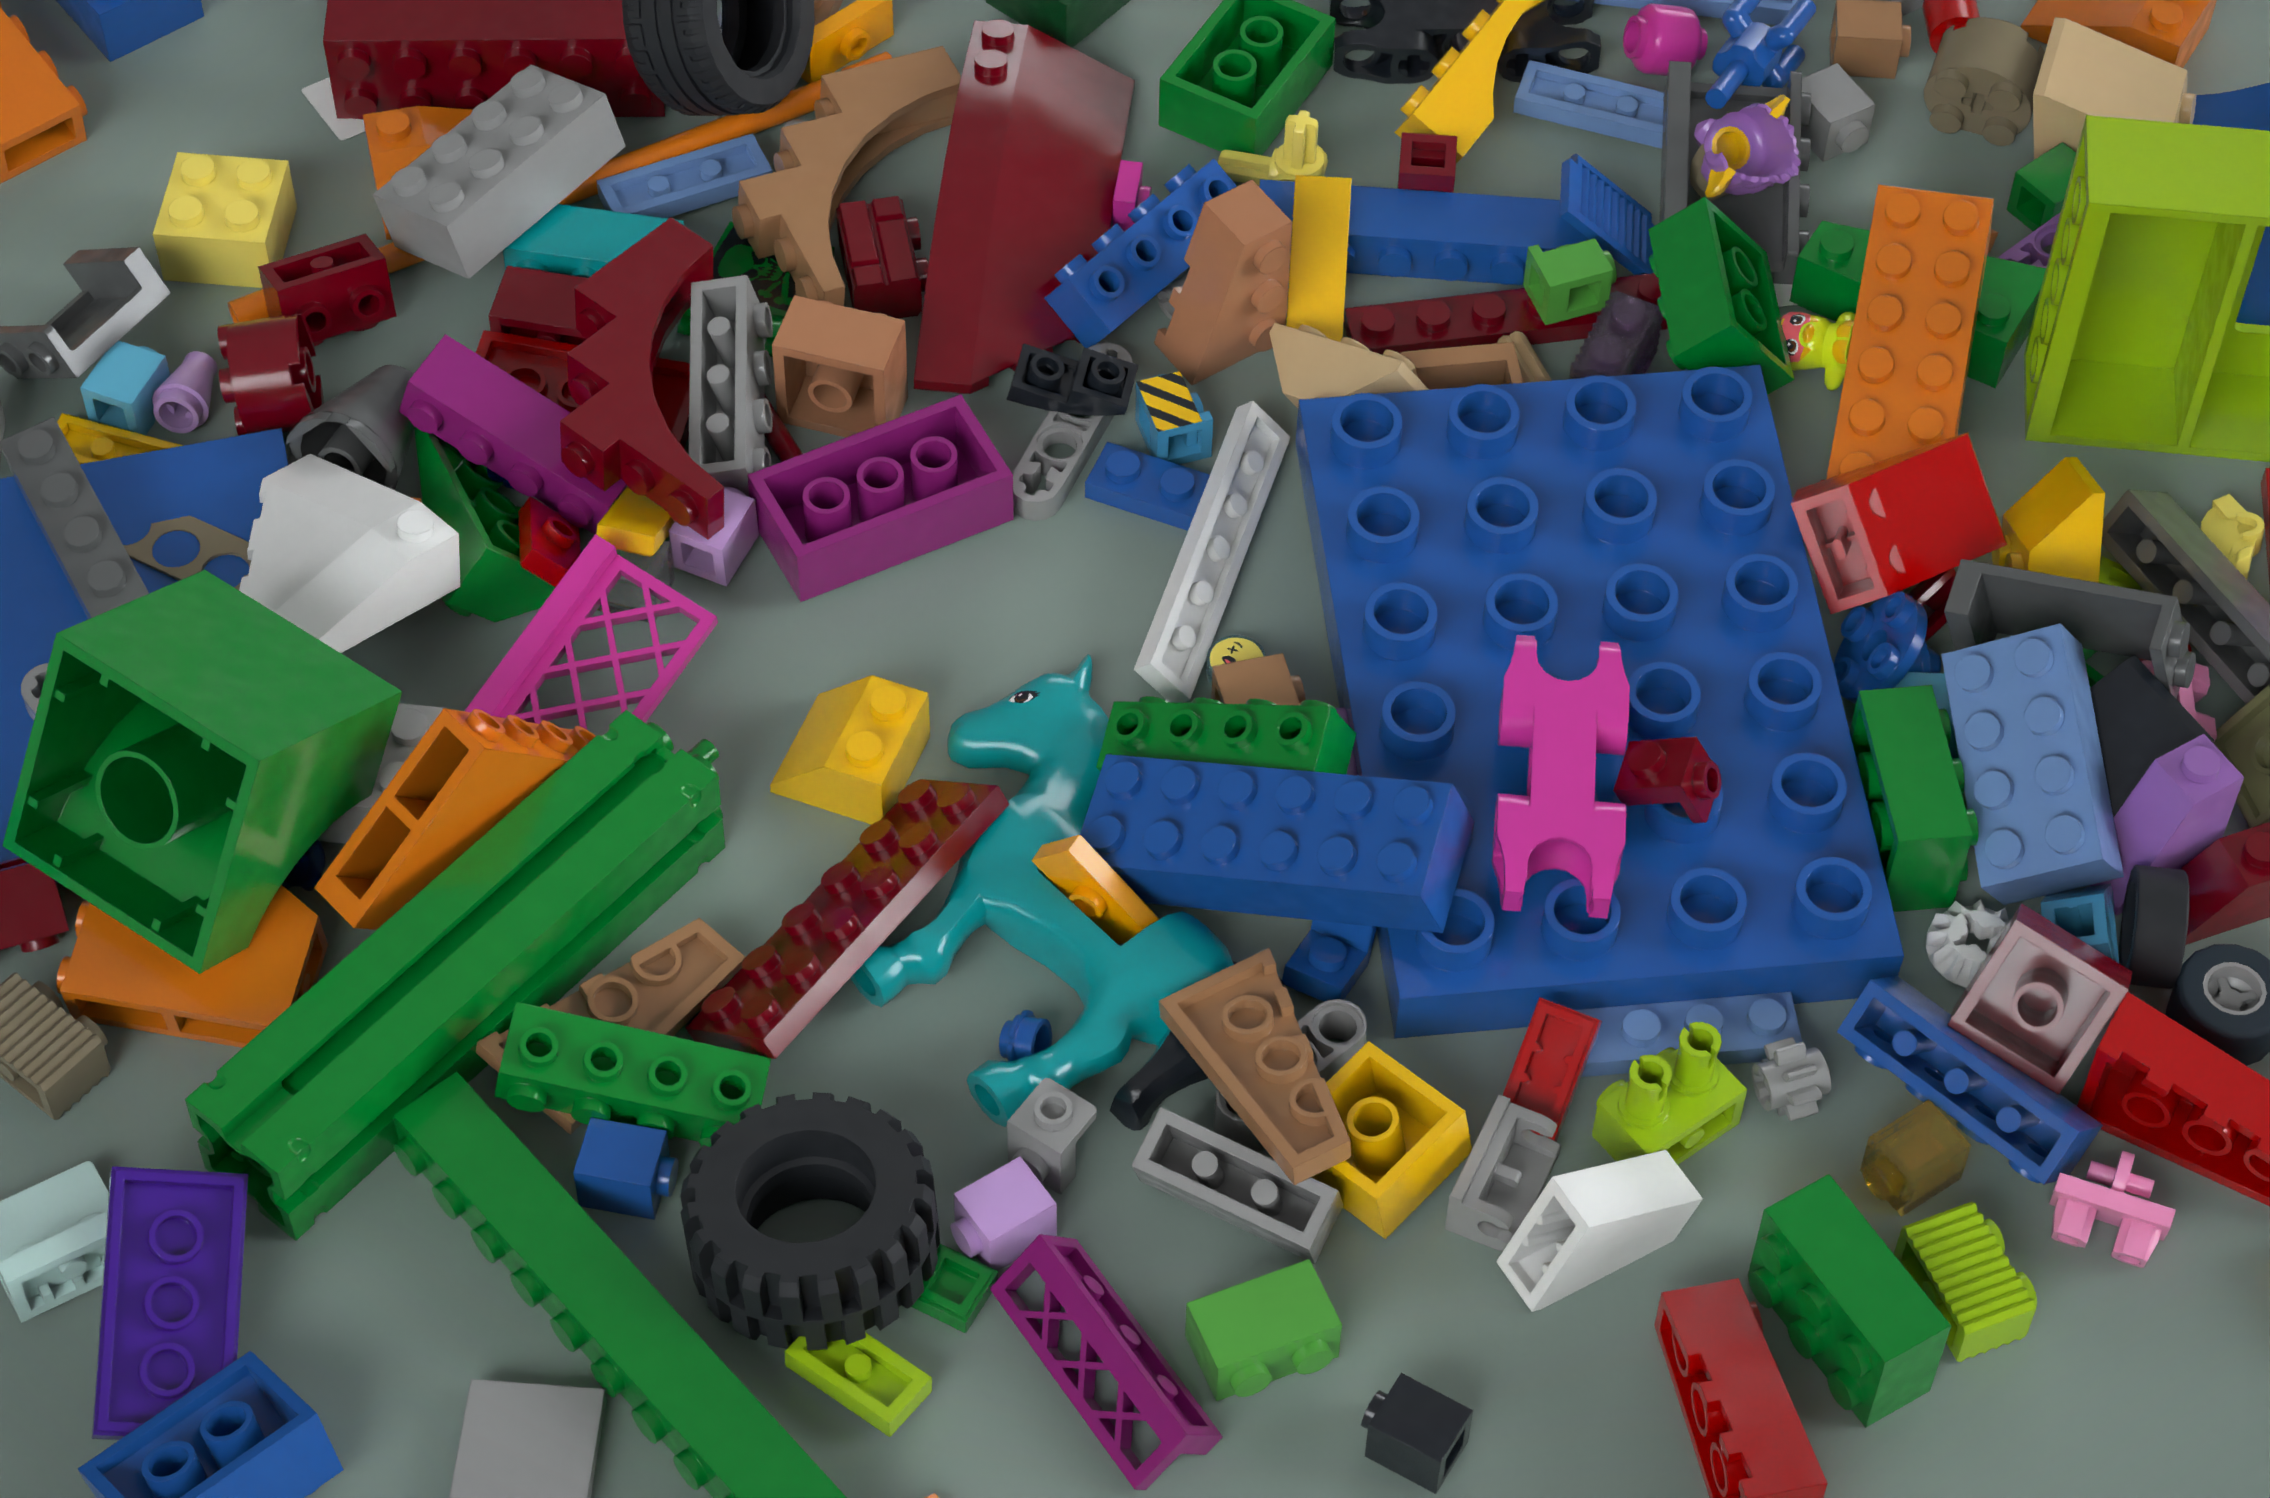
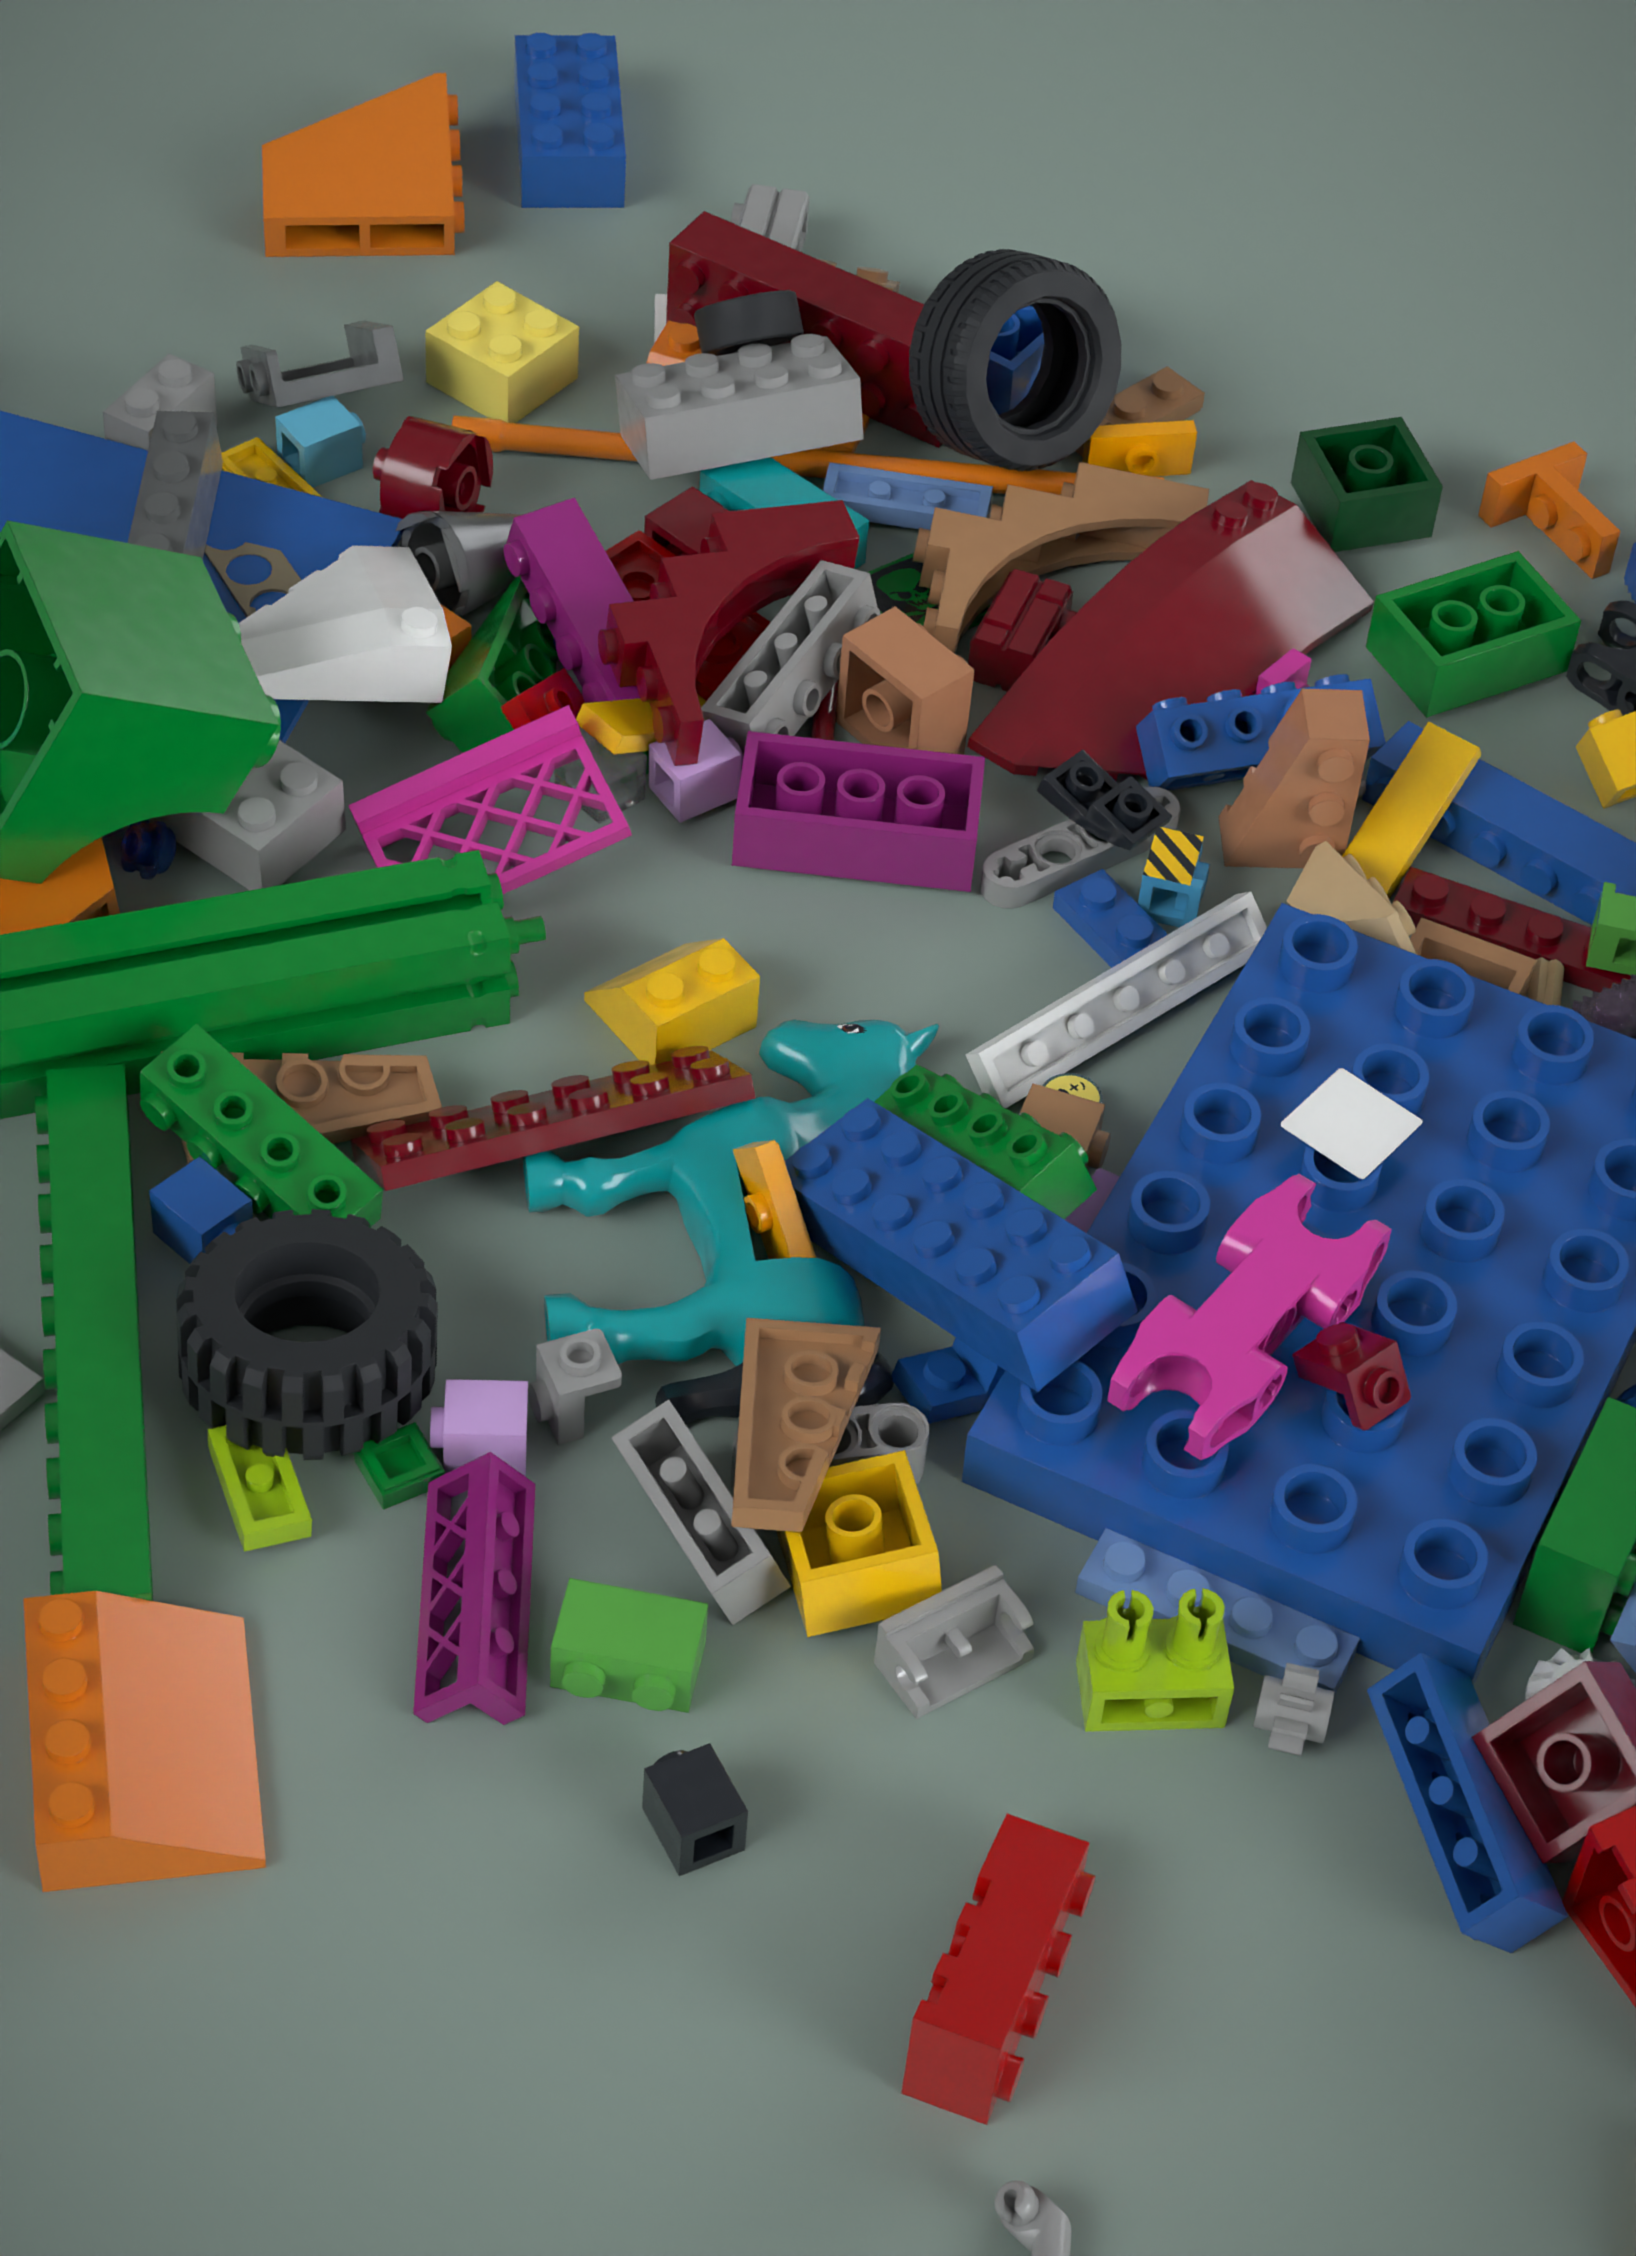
camera: 30 degrees right, 5 degrees down
lavender cone [152,351,218,433] -> none
dark red brick [258,233,397,347] -> none
orange slope [314,708,596,930] -> none
blue plate [999,1010,1052,1062] -> none
light yellow axle [1218,110,1328,186] -> none
dark red brick [1397,132,1457,193] -> none
white slope [1496,1150,1703,1312] -> none
red plate [1502,997,1602,1142] -> none
green brick [1747,1174,1951,1428] -> none
clear yellow brick [1860,1099,1972,1217] -> none
lime brick [1894,1201,2037,1362] -> none
bright pink hips [2049,1151,2176,1268] -> none
none -> black tyre [694,290,804,356]
none -> white sticker [1281,1068,1422,1179]

